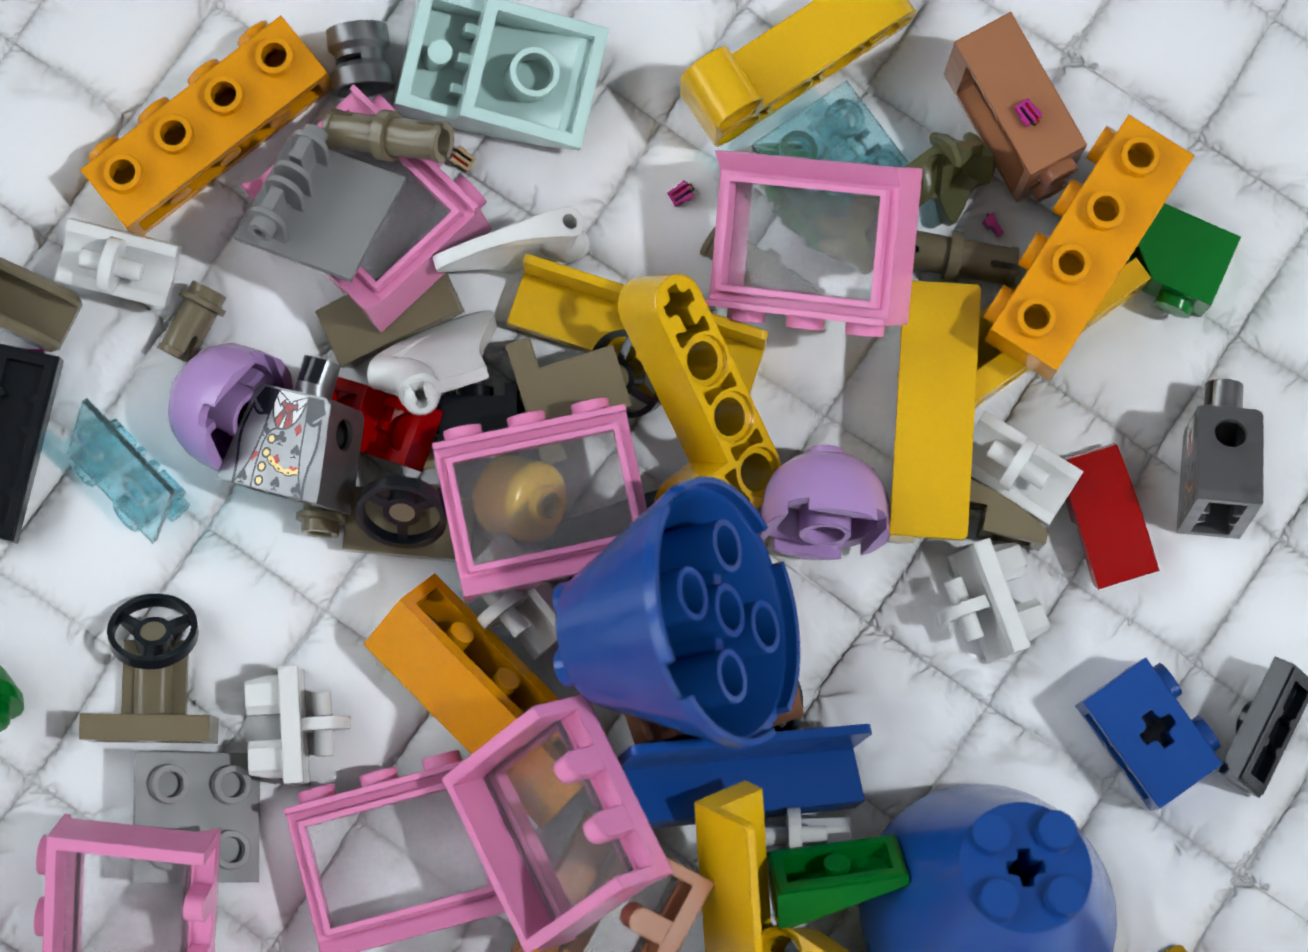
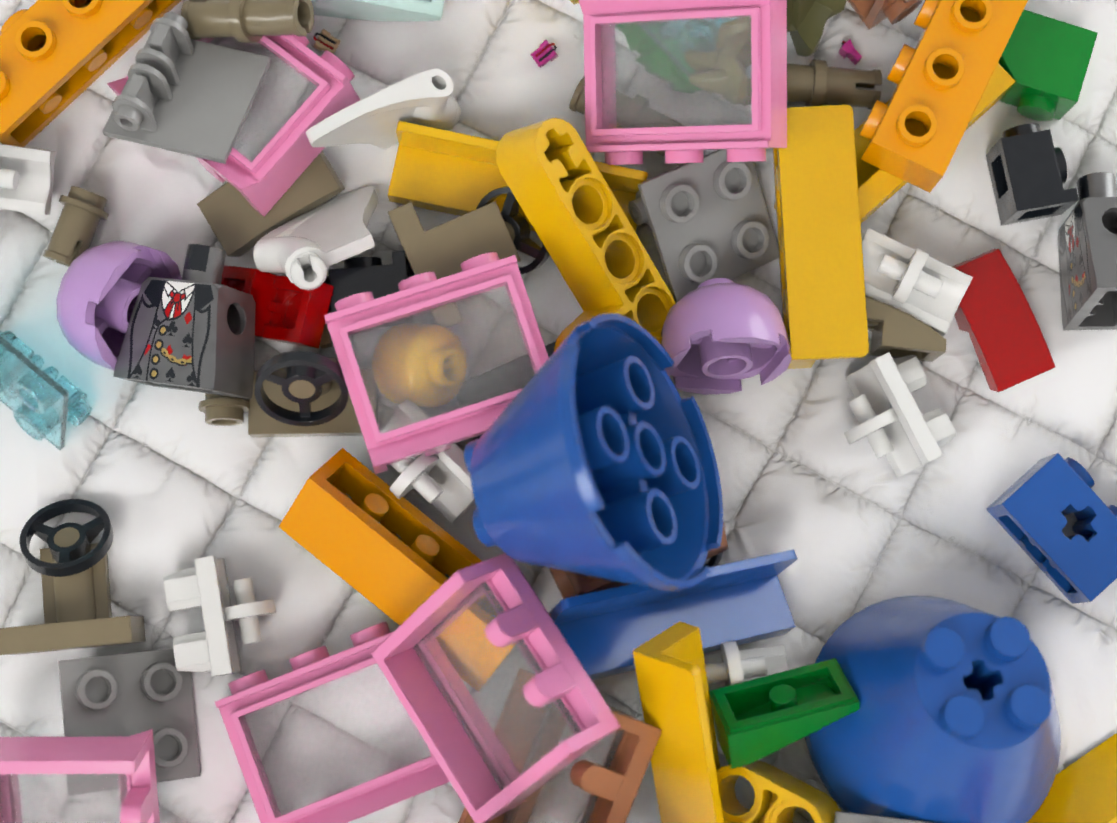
camera: 15 degrees left, 0 degrees up
none -> light grey hinge [628,150,779,303]
none -> black brick [985,123,1079,226]

